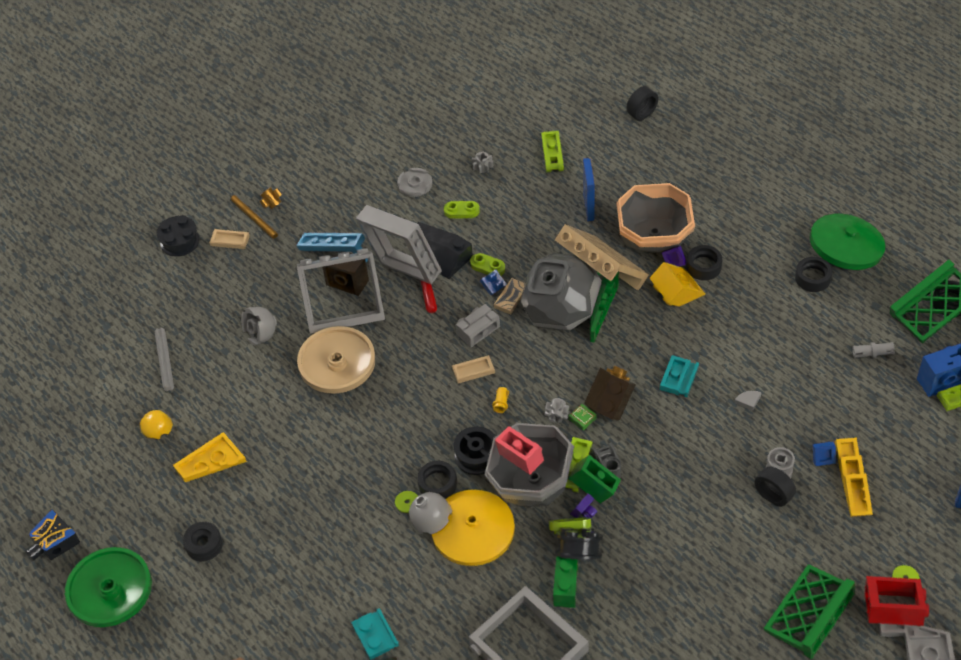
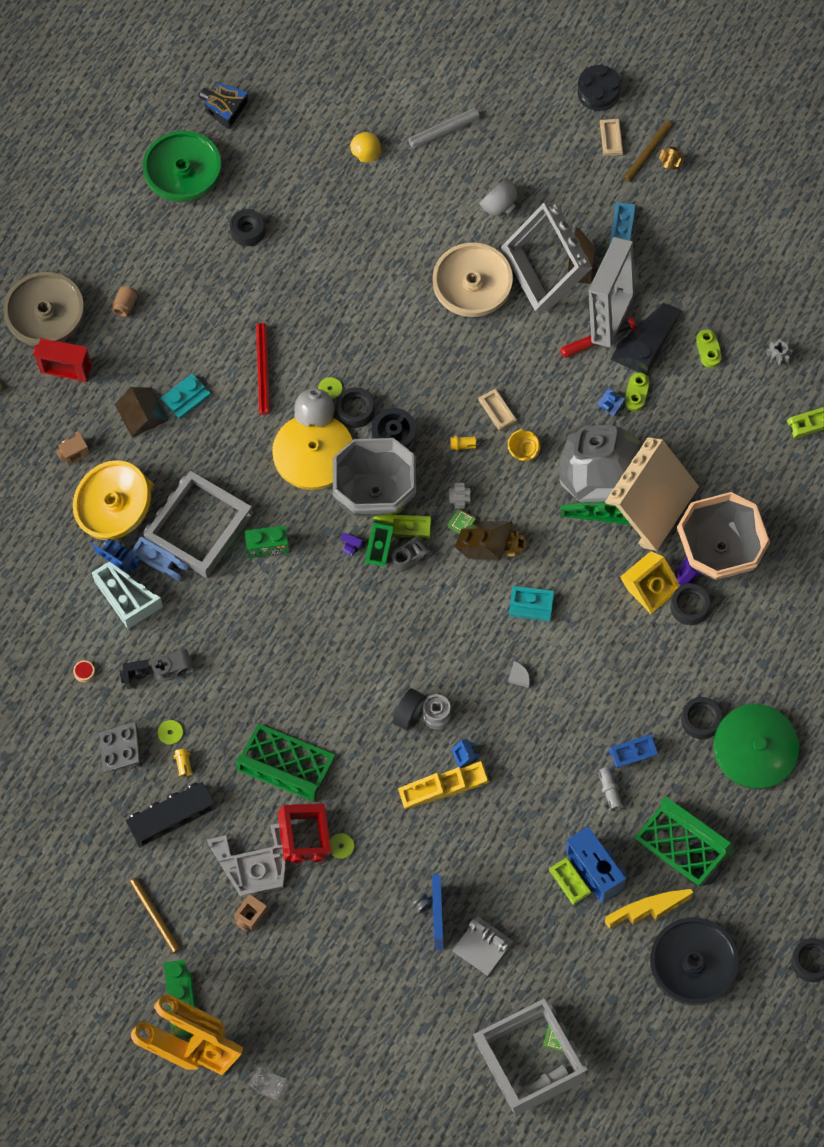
camera: 75 degrees right, 15 degrees up
yellow wing [173,432,247,482] -> none
light grey tile [397,168,432,197] -> none
light grey brick [455,304,500,347] -> none
tan tile [494,278,525,315] -> none
coral brick [495,426,544,475] -> none
lime plate [549,517,591,534] -> none
black wheel [555,527,603,560] -> none
blue tile [583,158,595,221] -> none
none -> red axle [256,323,270,415]
none -> yellow hair [508,429,541,461]
none -> blue hinge [608,734,658,768]

